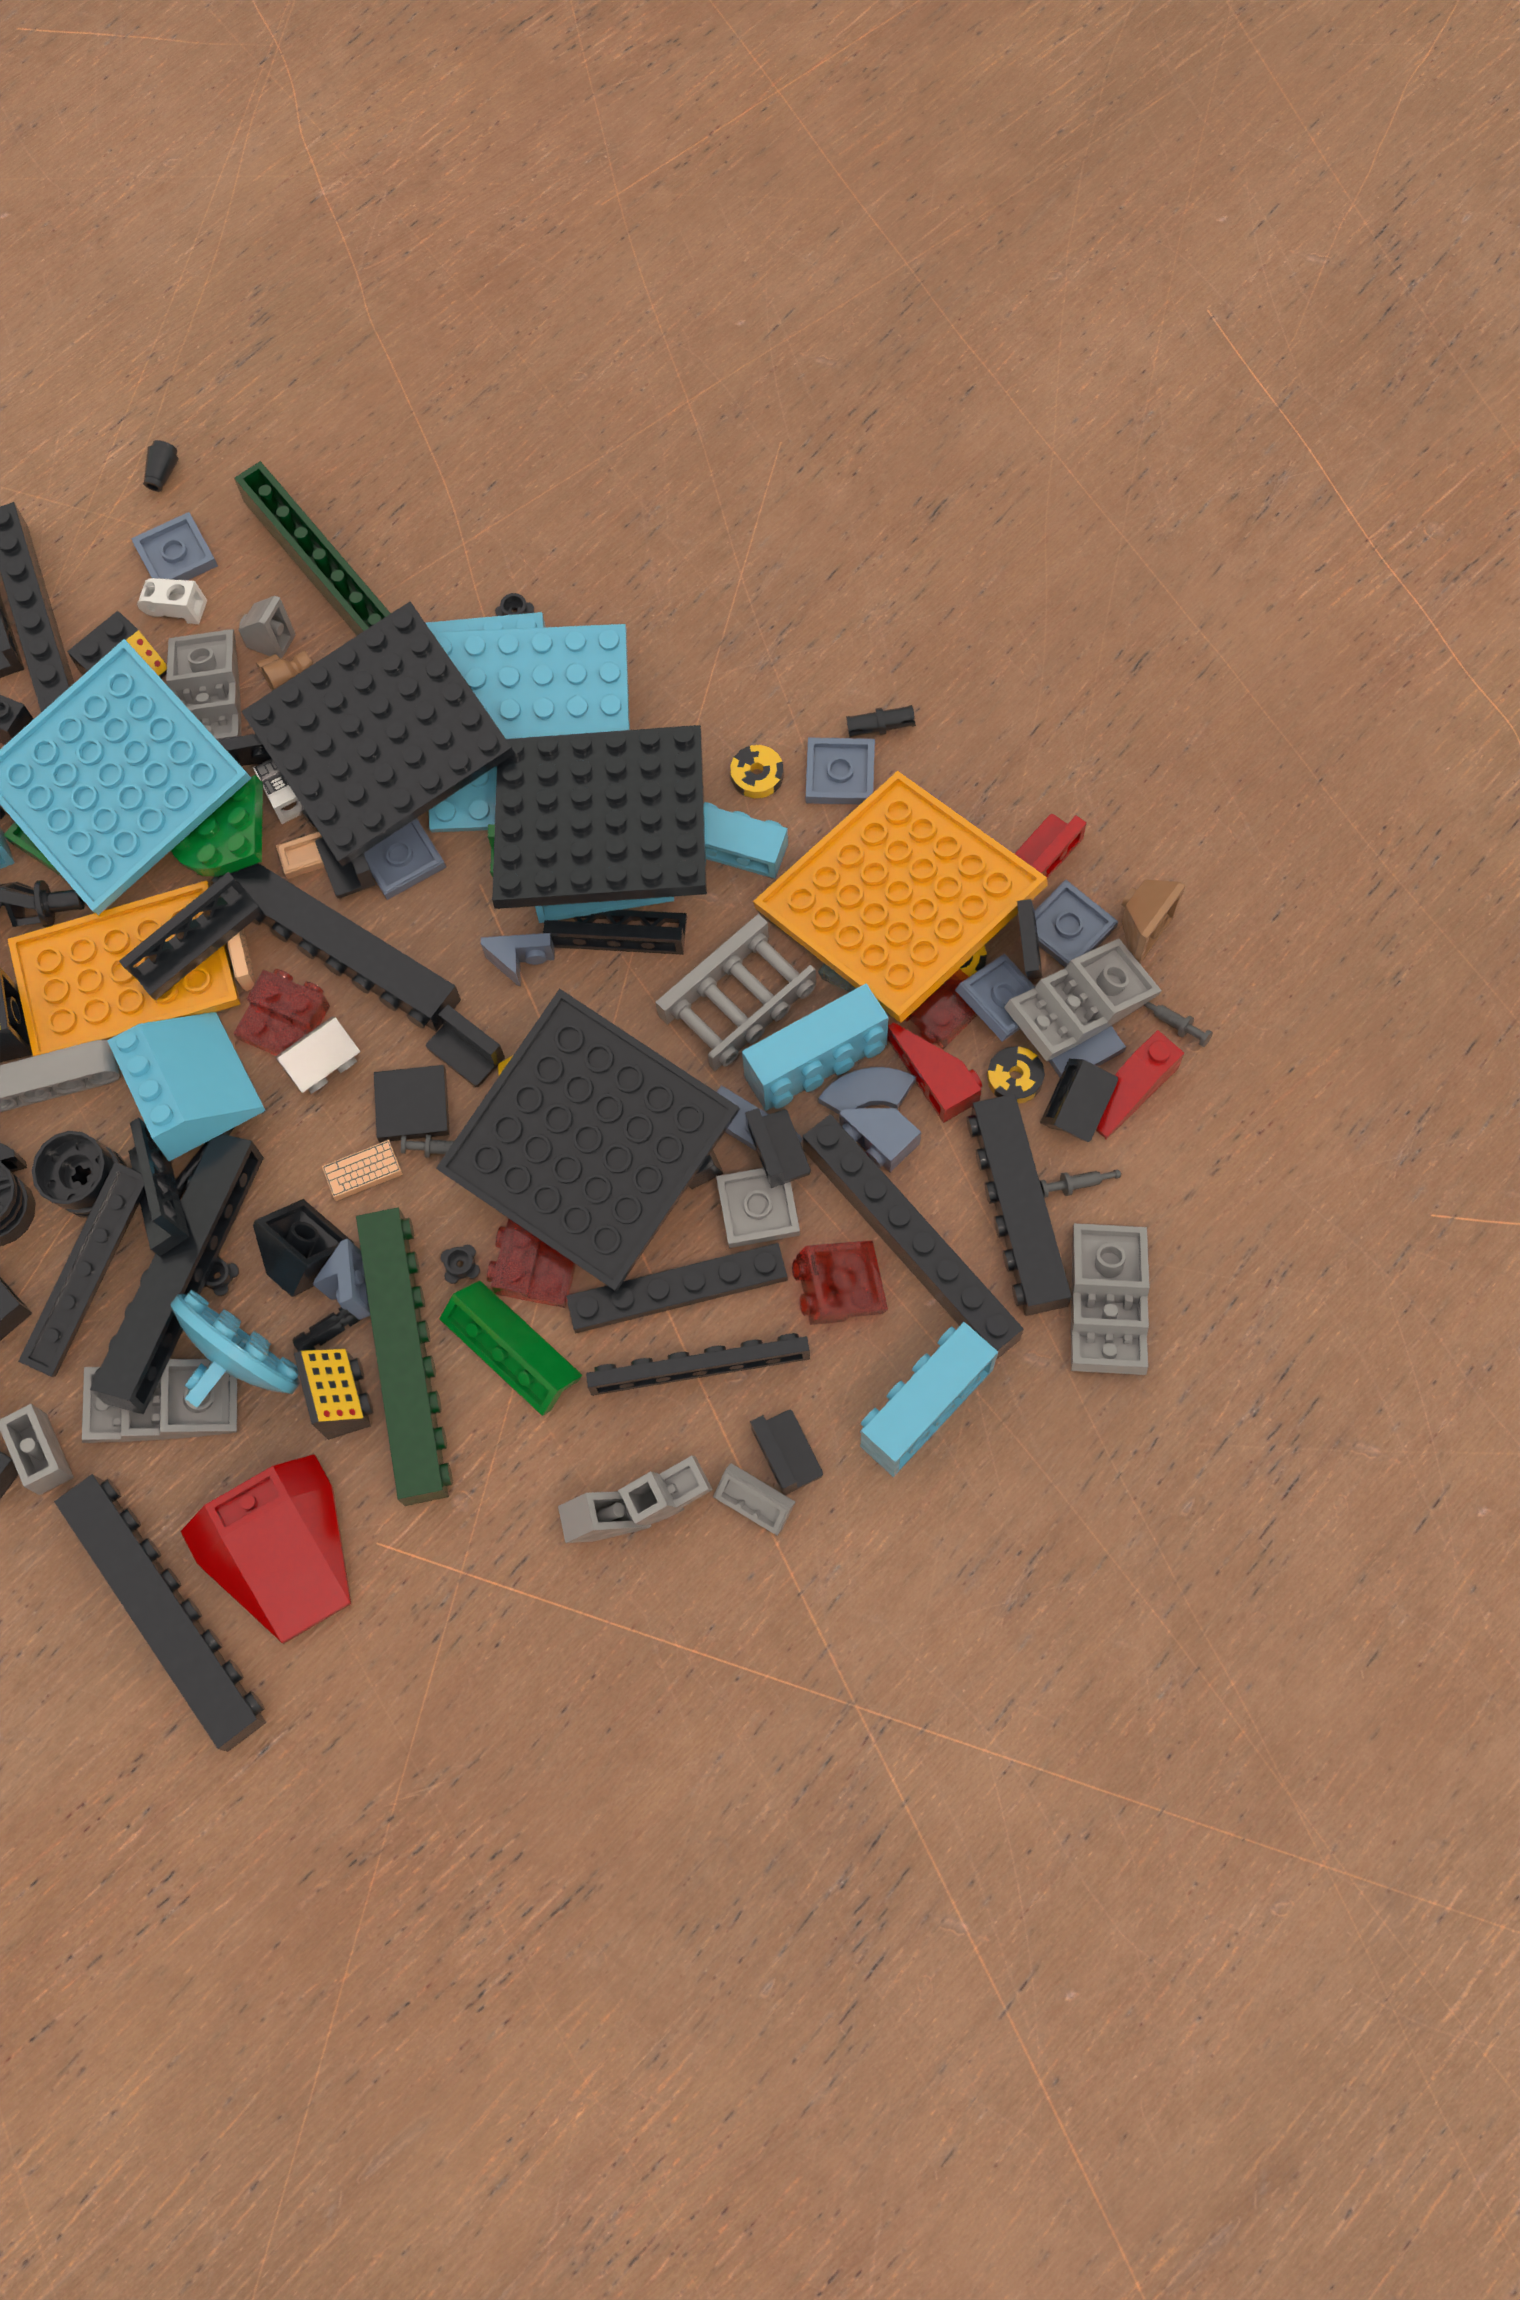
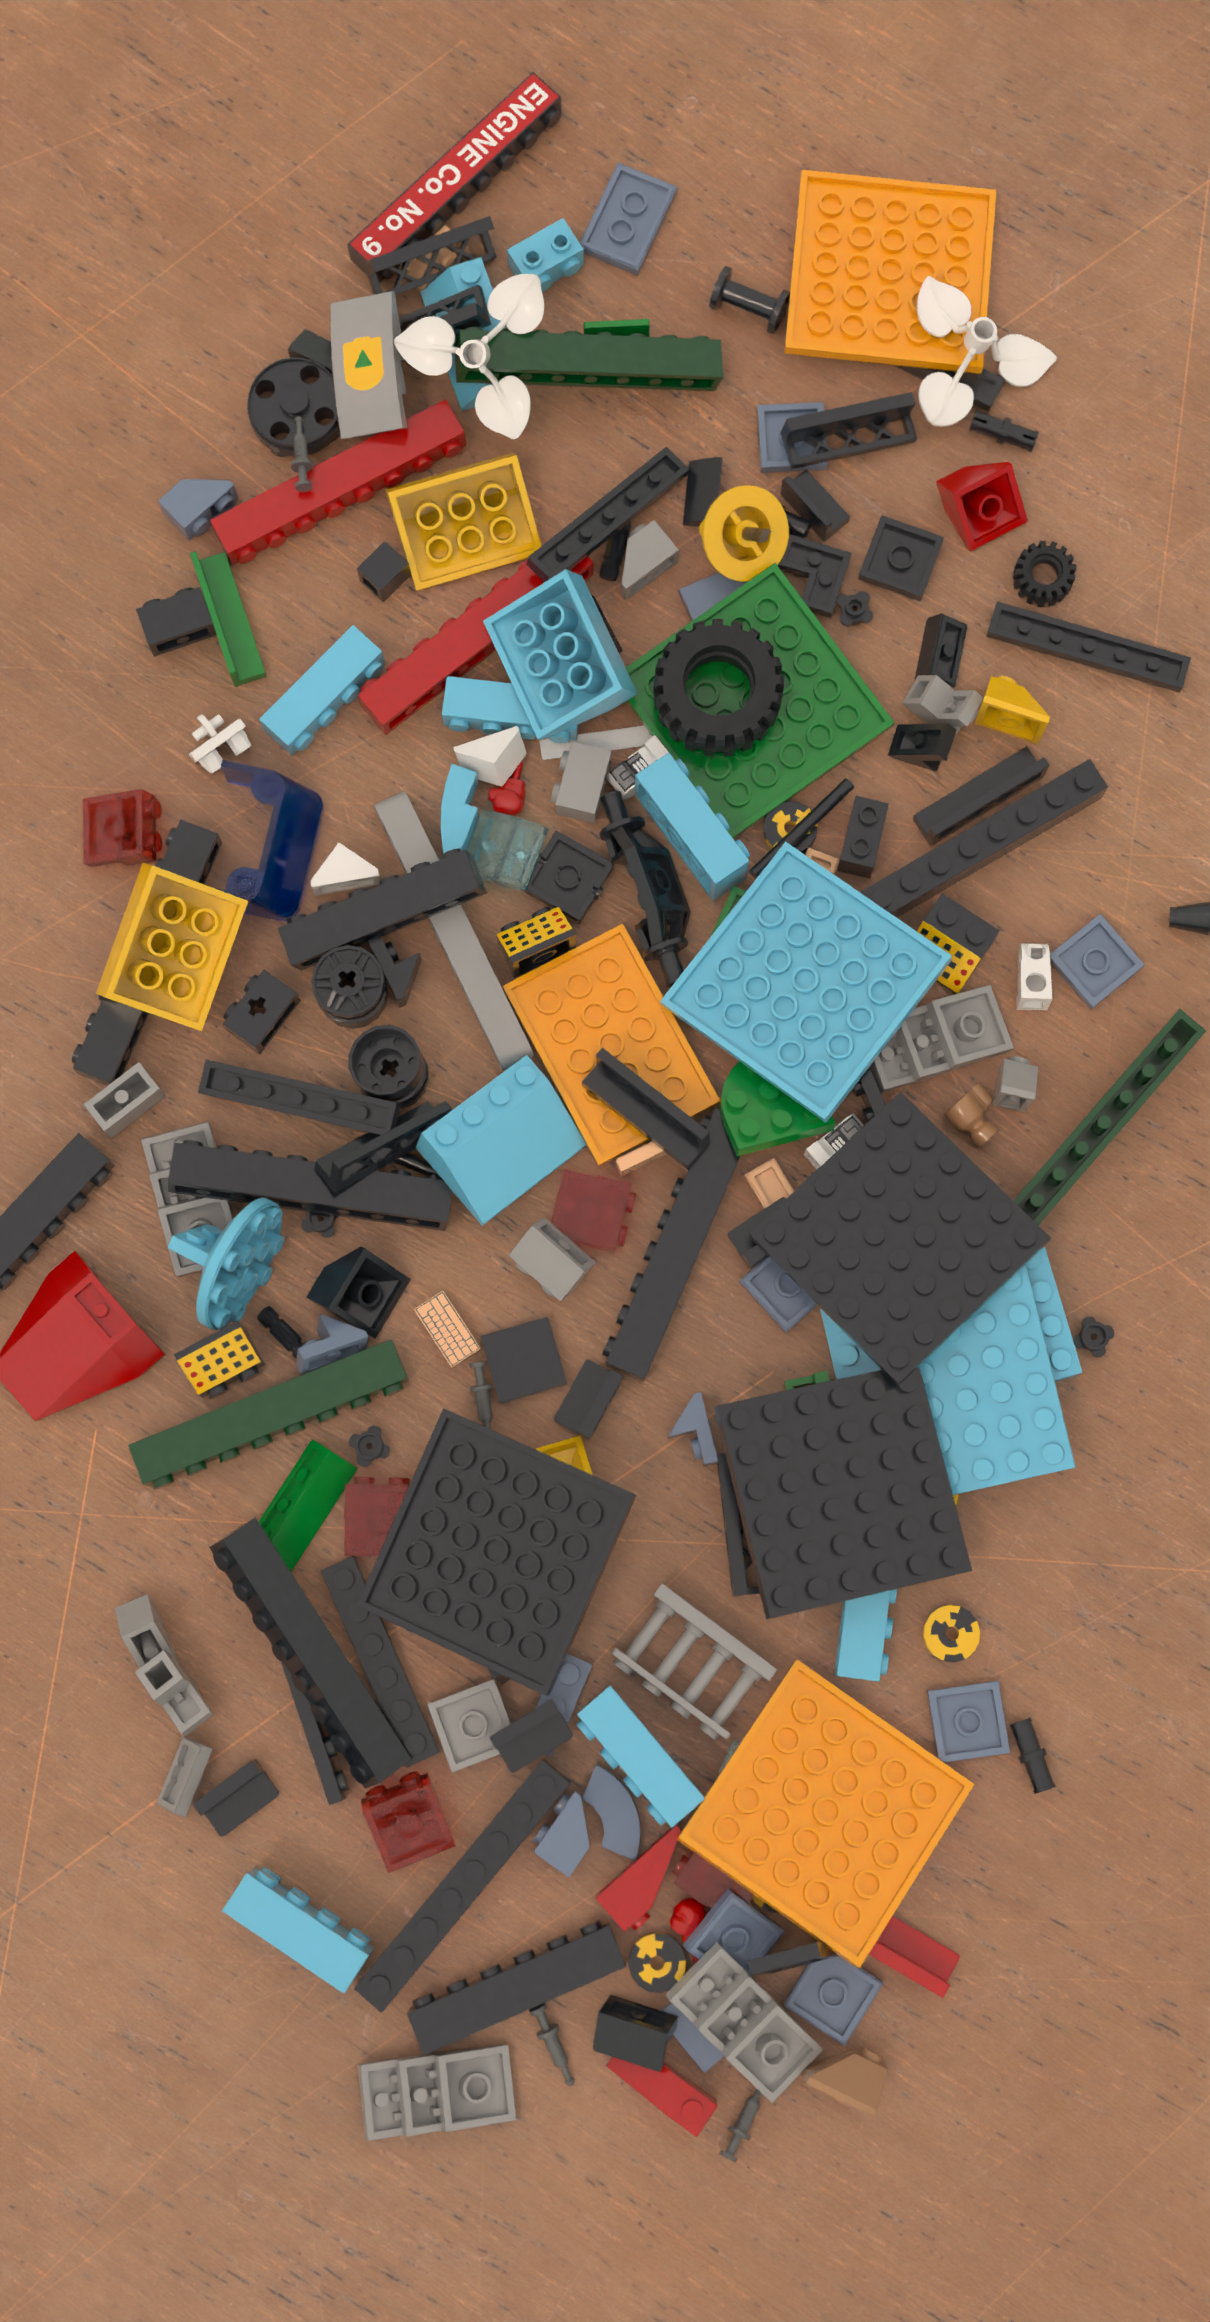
camera: 75 degrees right, 10 degrees up
none -> black brick [209,1517,411,1788]
none -> red piece [669,1897,706,1963]

